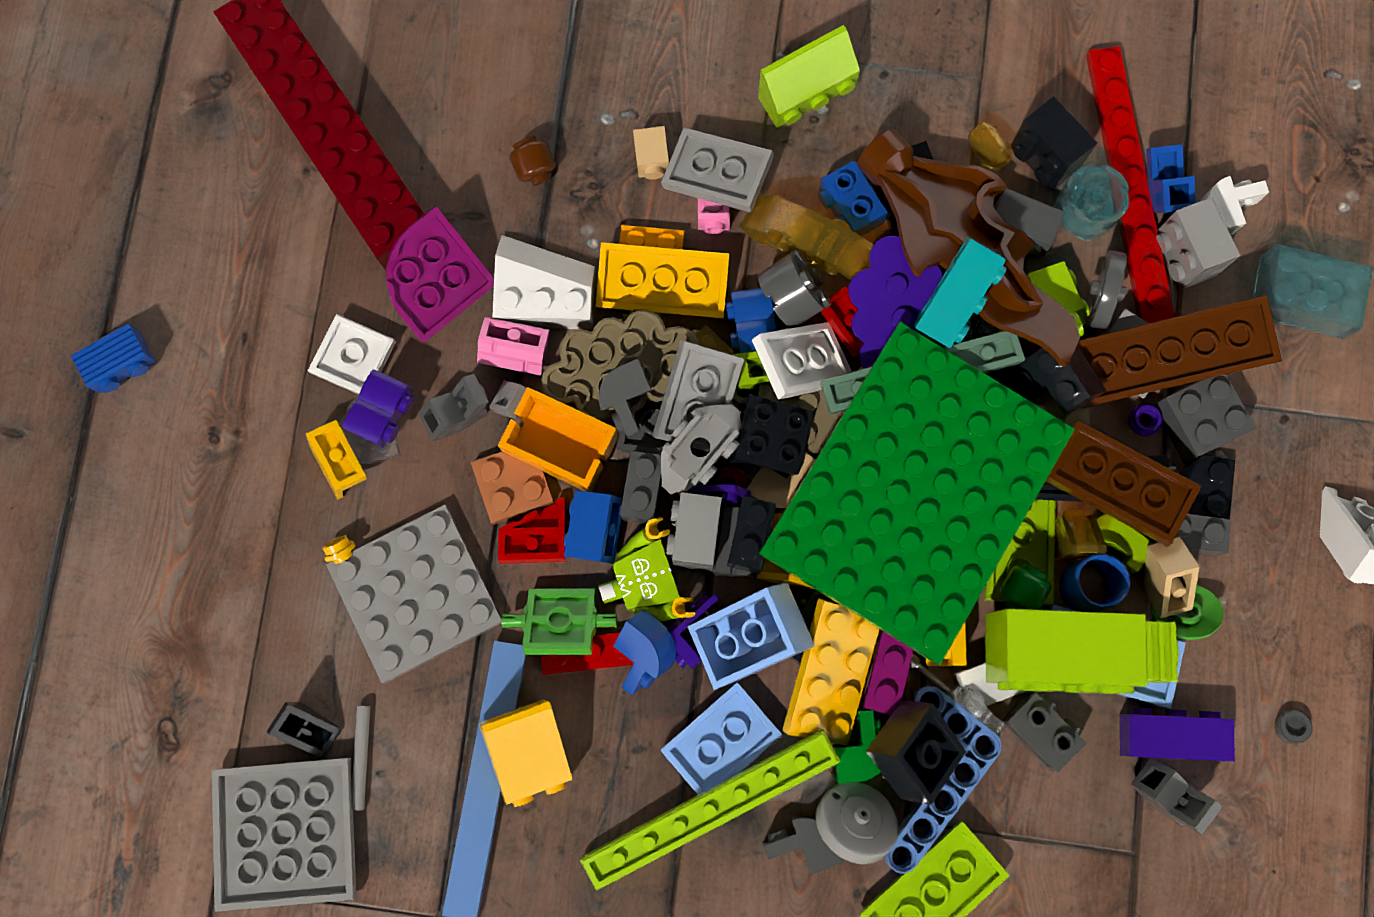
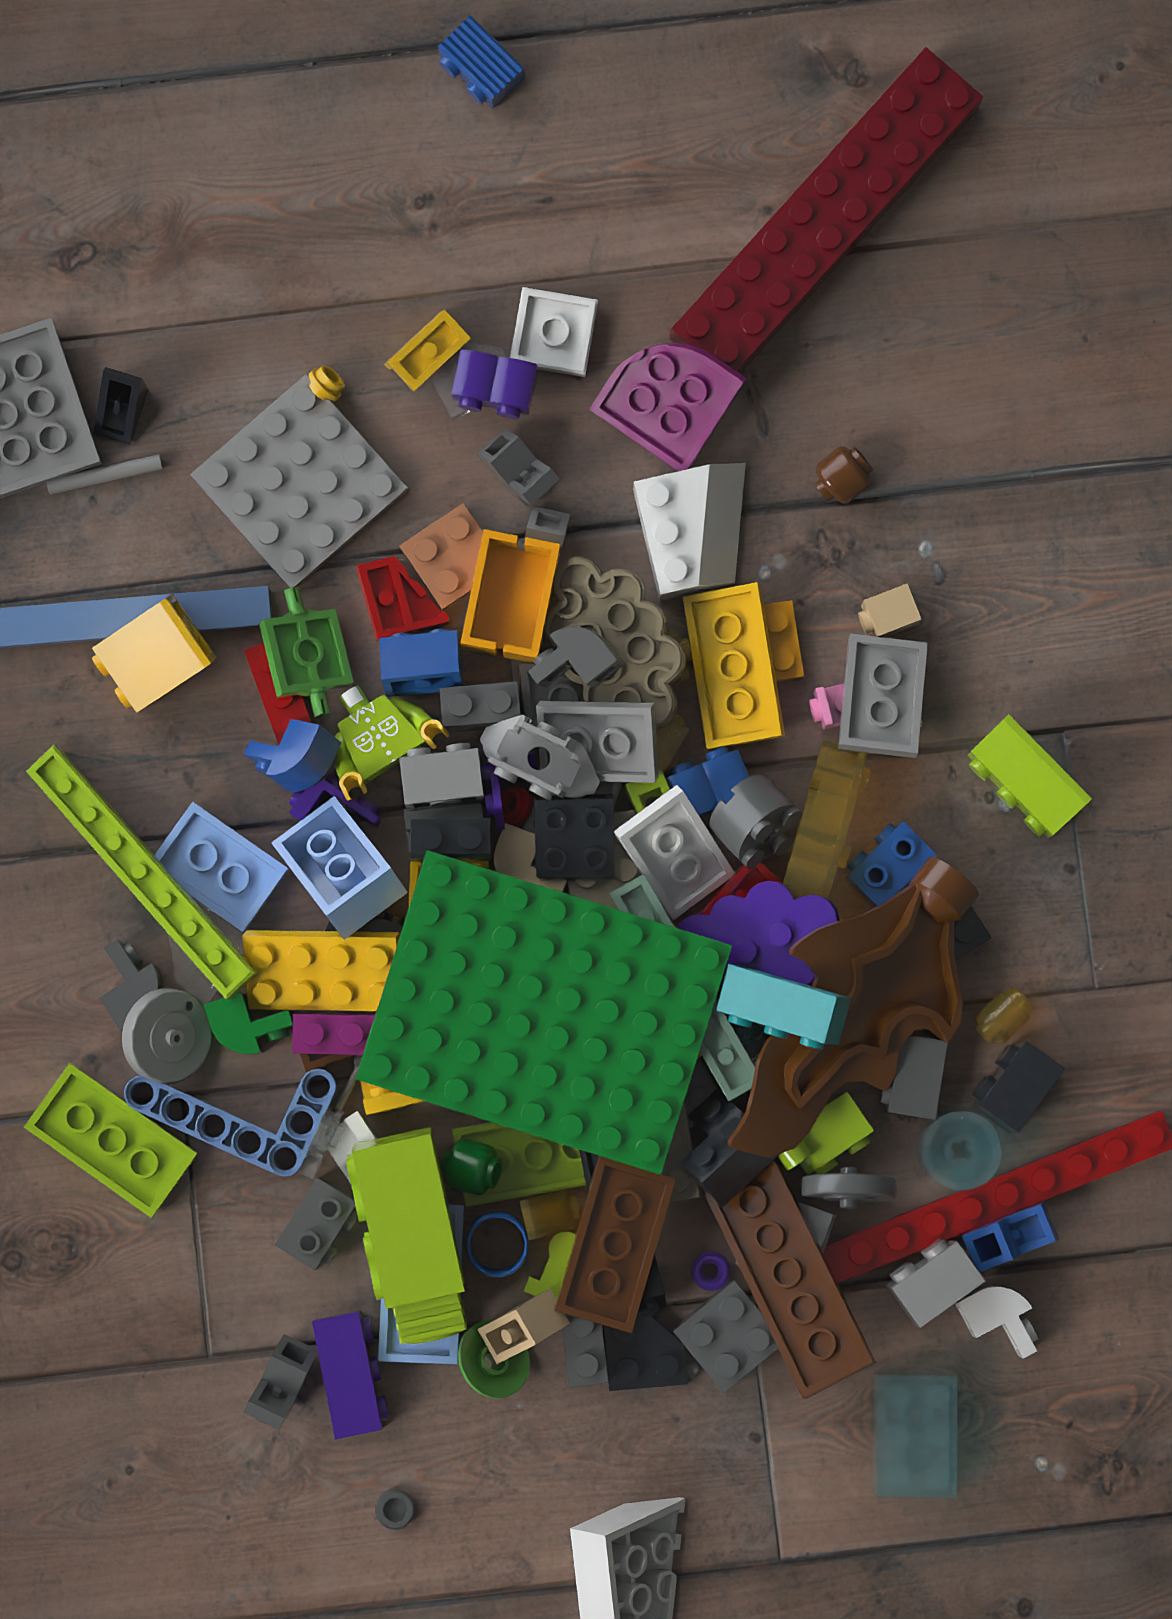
camera: 70 degrees right, 5 degrees up
bright pink brick [477,317,549,375] -> none
black brick [866,700,966,805] -> none

